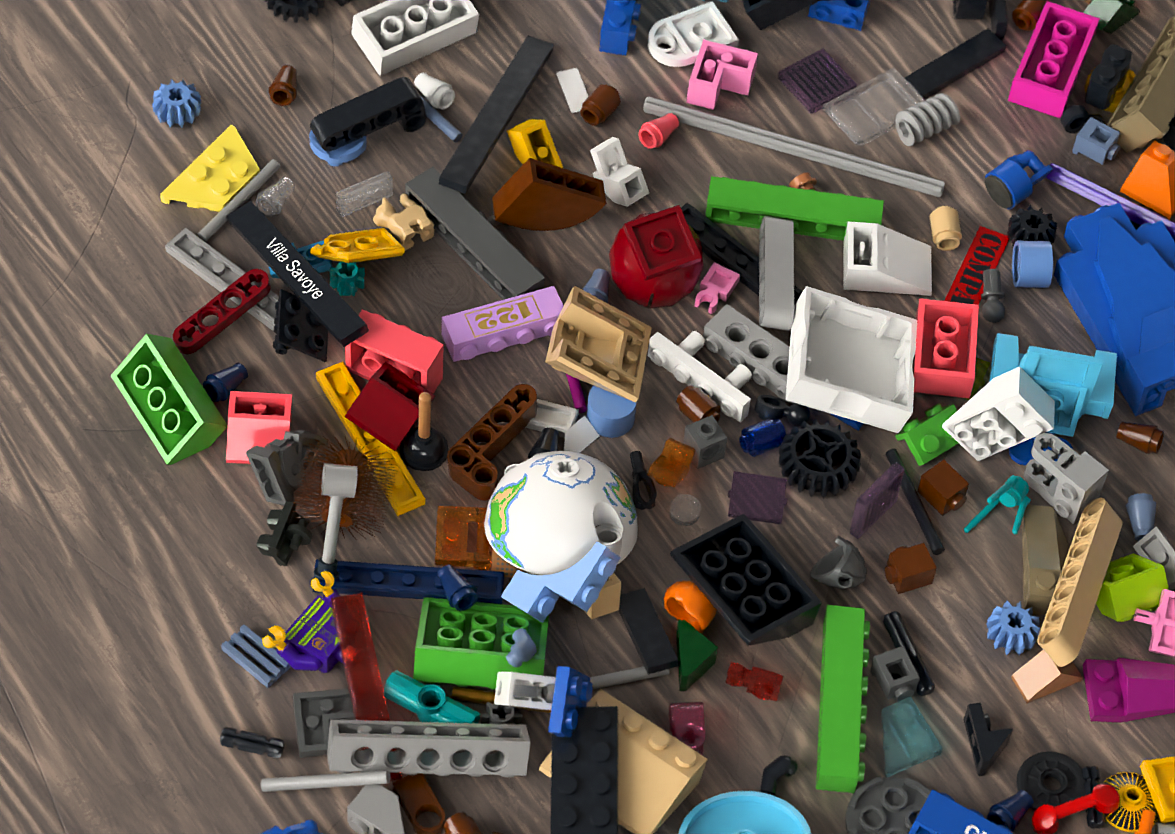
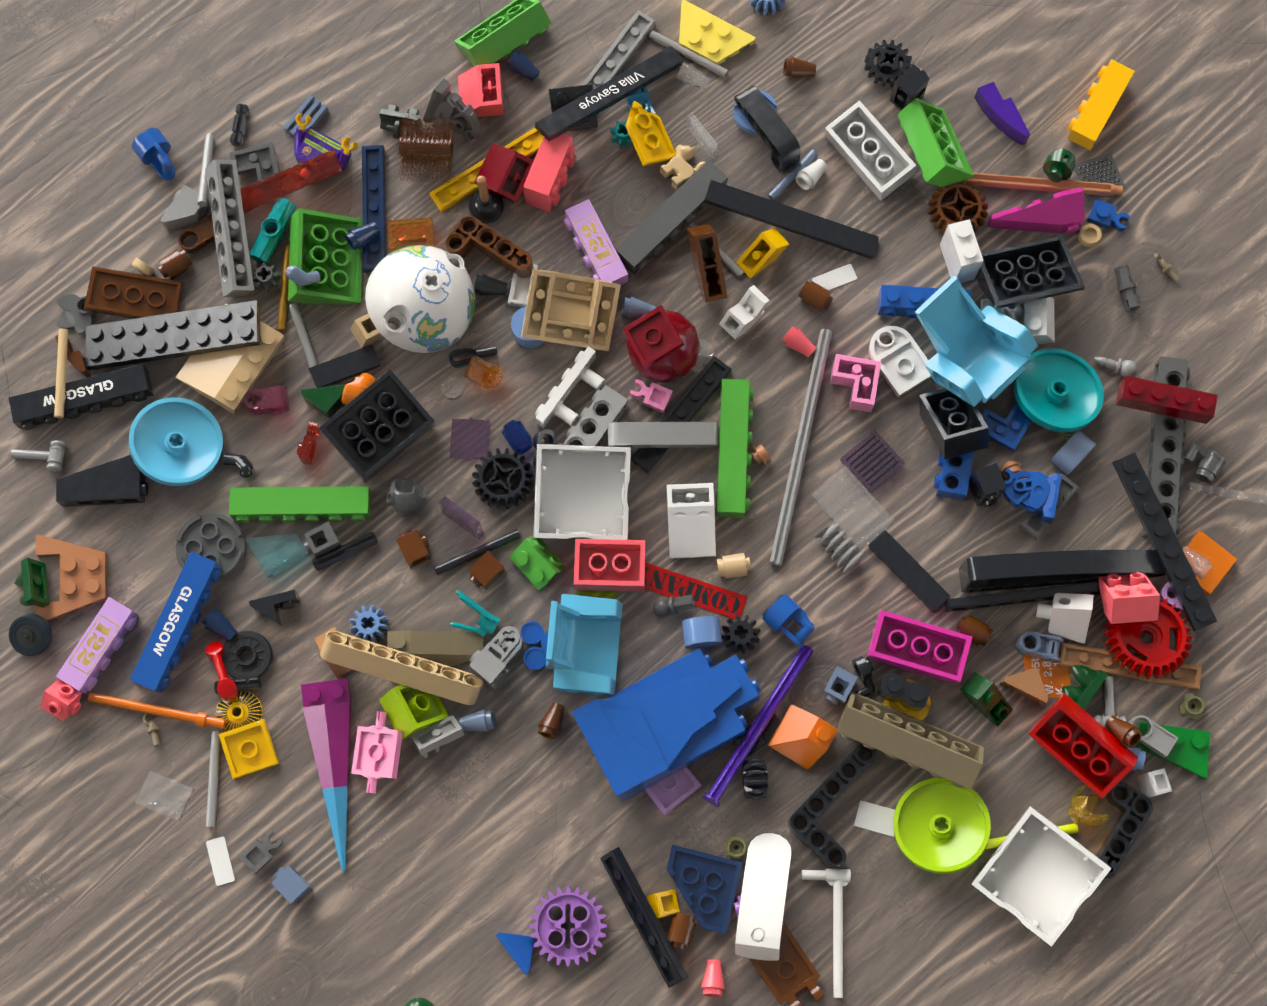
camera: 90 degrees right, 20 degrees up
dark red beam [173,269,271,354] -> none
light grey piece [314,463,357,580] -> none
white torso [495,672,556,711] -> none
light blue arch [501,542,620,623] -> none
blue plate [548,666,593,738] -> none
white sticker [564,416,600,453] -> none
reddish brown brick [676,385,721,423] -> none
dark grey brick [683,415,727,469] -> none
white slope [942,367,1055,461] -> none

